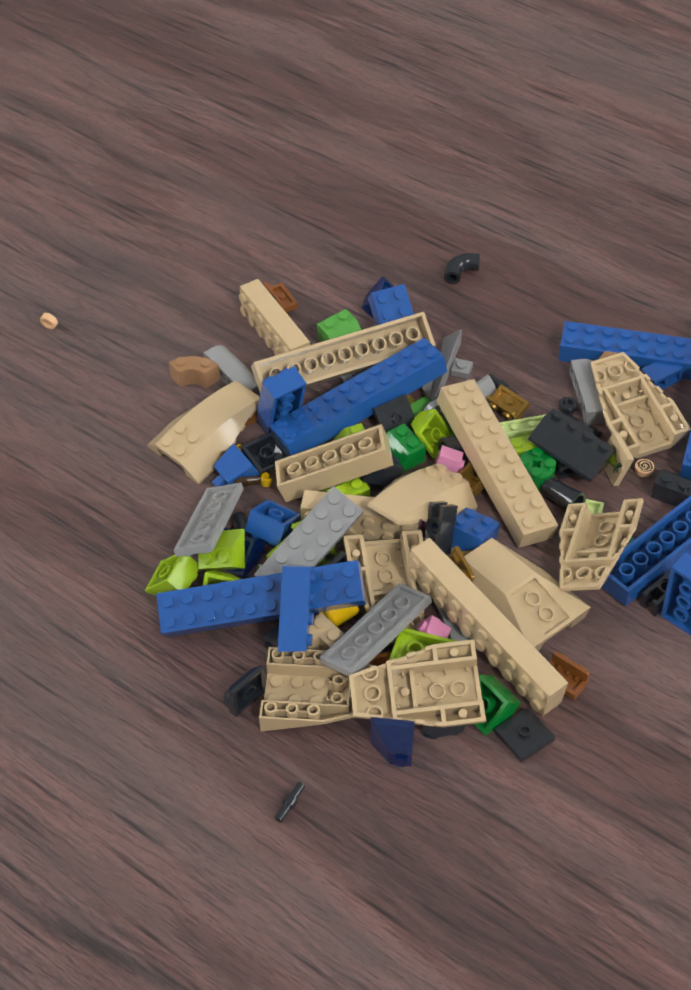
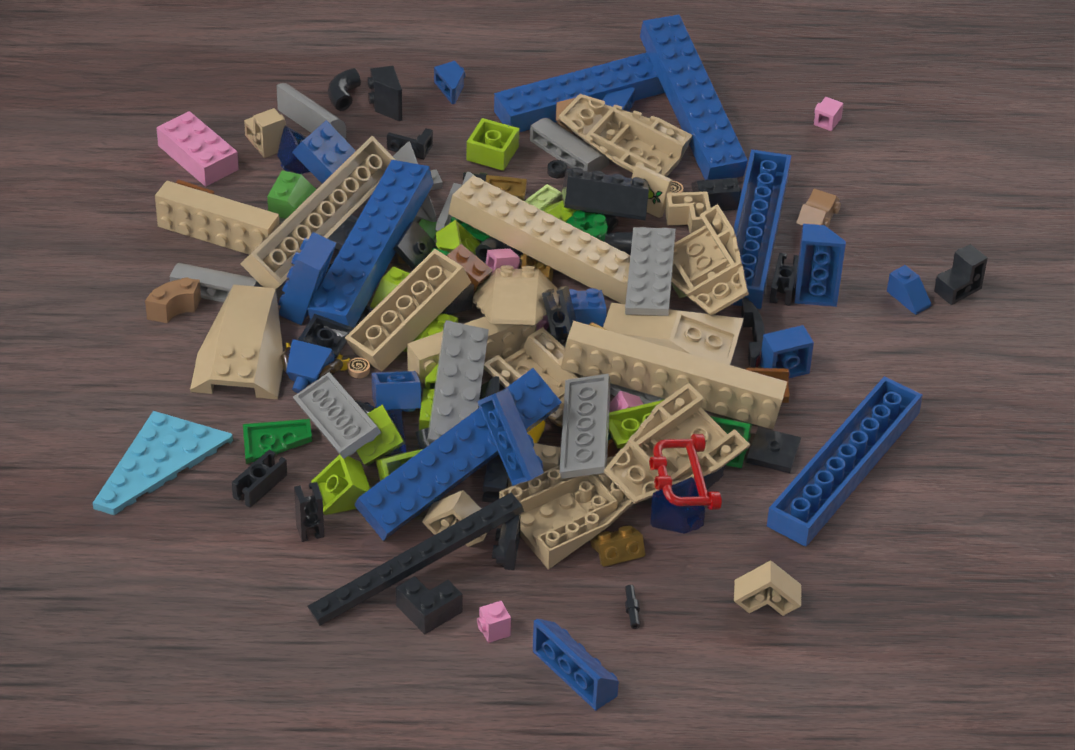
camera: 40 degrees left, 5 degrees down
none -> medium azure wing [93,411,233,515]
none -> bright pink brick [157,111,239,187]
none -> black piece [232,449,287,508]
none -> green wing [243,419,312,464]
none -> tan brick [244,108,287,158]
none -> light grey brick [277,83,346,139]
none -> black piece [294,482,324,542]
none -> black plate [308,492,524,626]
none -> tile [348,358,370,378]
none -> black slope [367,65,402,121]
none -> black bracket [387,128,433,160]
none -> black brick [396,576,463,635]
none -> tan brick [423,490,488,547]
none -> blue slope [434,61,466,104]
none -> dark orange bracket [447,244,493,293]
none -> lime brick [466,118,519,171]
none -> bright pink brick [477,601,511,643]
none -> blue slope [533,619,619,711]
none -> pearl gold bracket [590,526,645,567]
none -> light grey plate [625,227,676,316]
none -> red bar [649,434,722,510]
none -> tan brick [665,192,711,234]
none -> tan brick [734,560,801,616]
none -> black slope [741,297,765,368]
none -> blue brick [760,325,814,378]
none -> blue brick [767,376,923,547]

